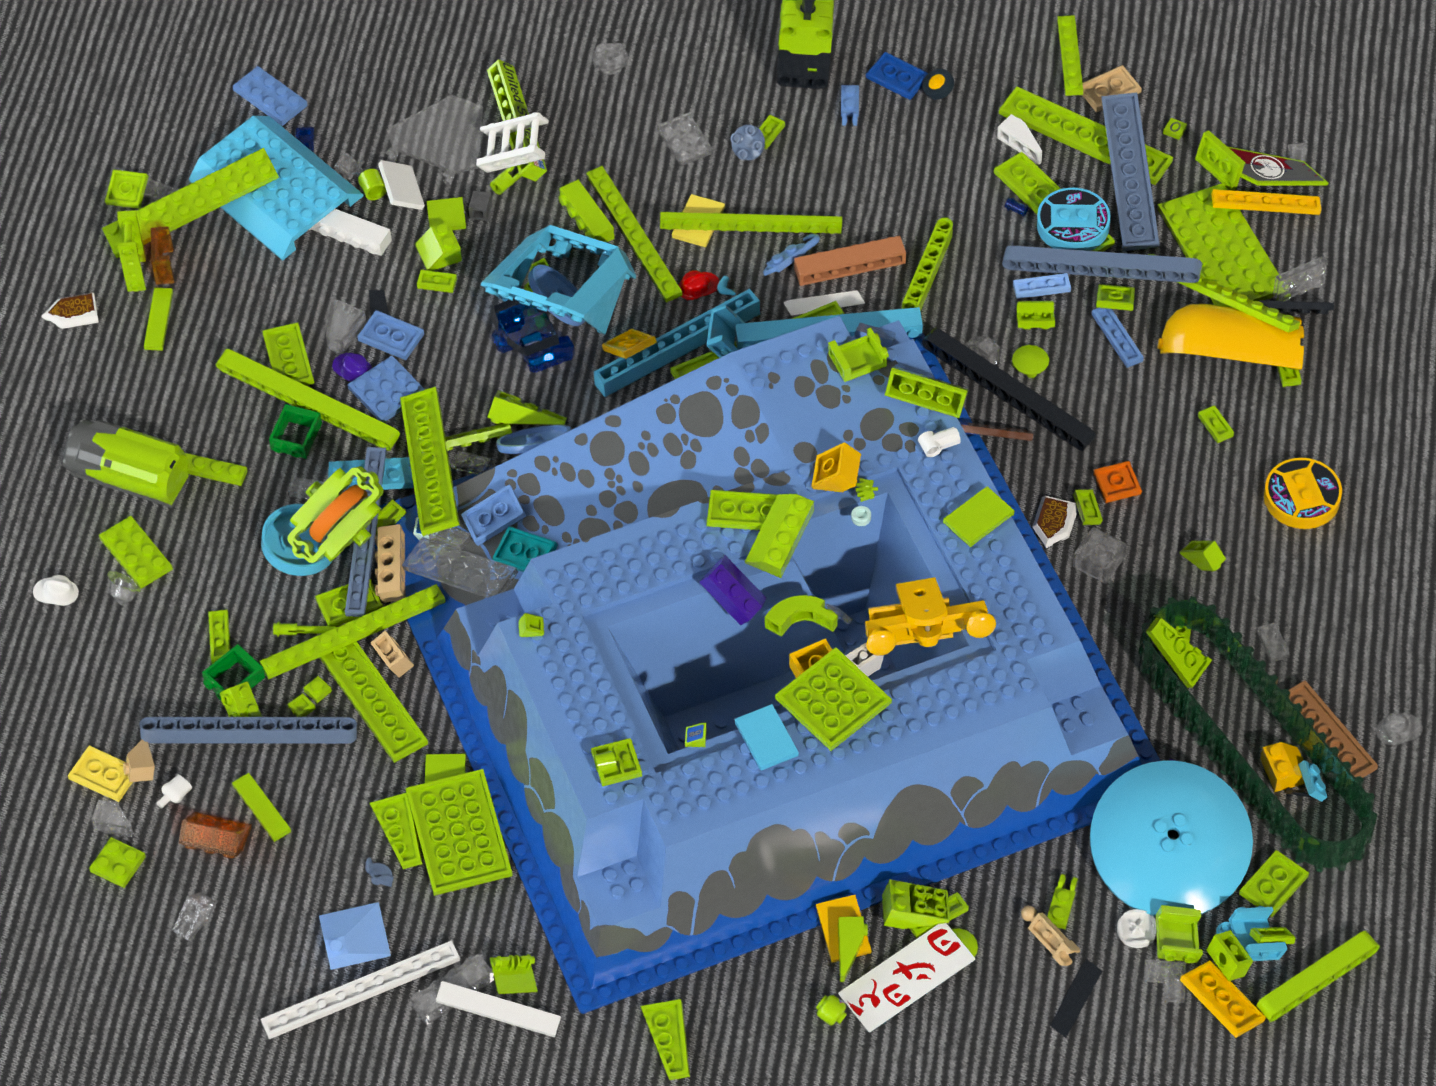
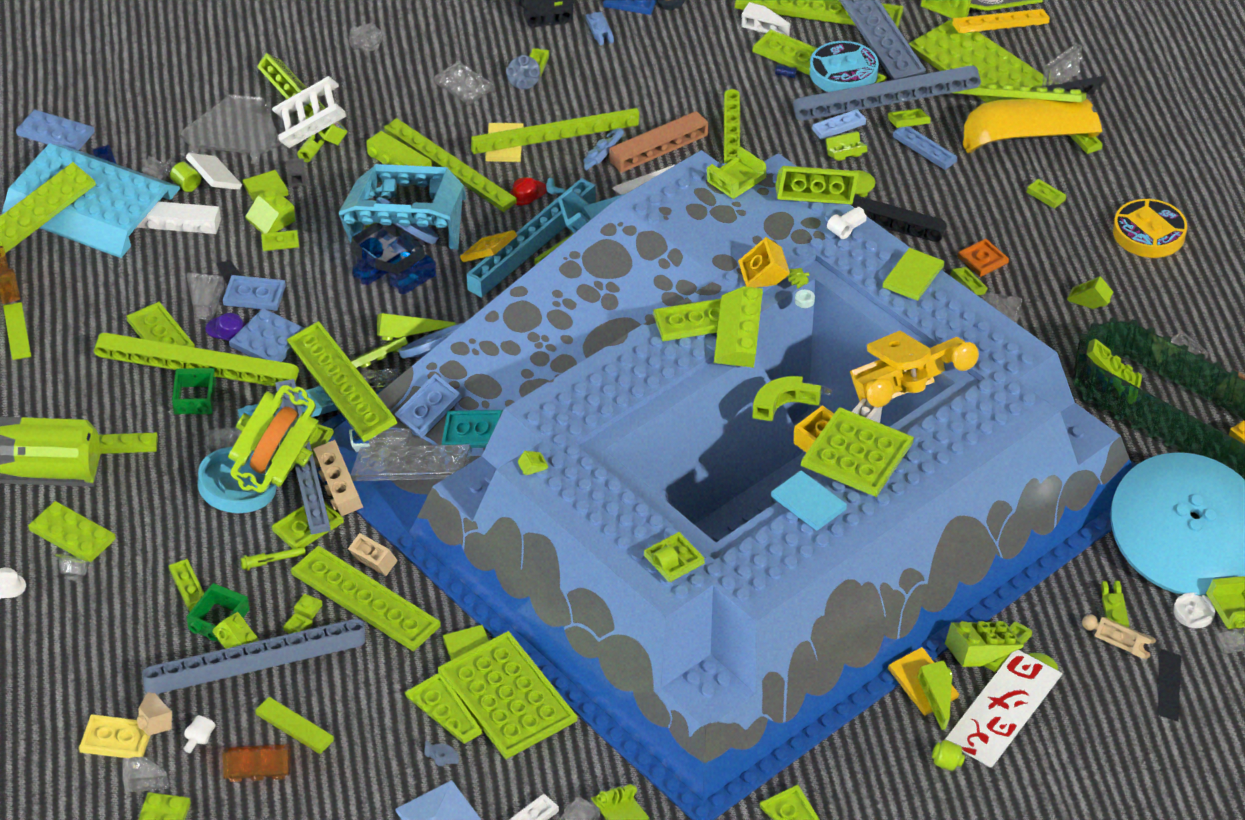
camera: 20 degrees left, 10 degrees down
lime plate [260,584,446,680] -> none
slope [685,723,707,747] -> none
dark purple slope [699,555,766,625] -> none

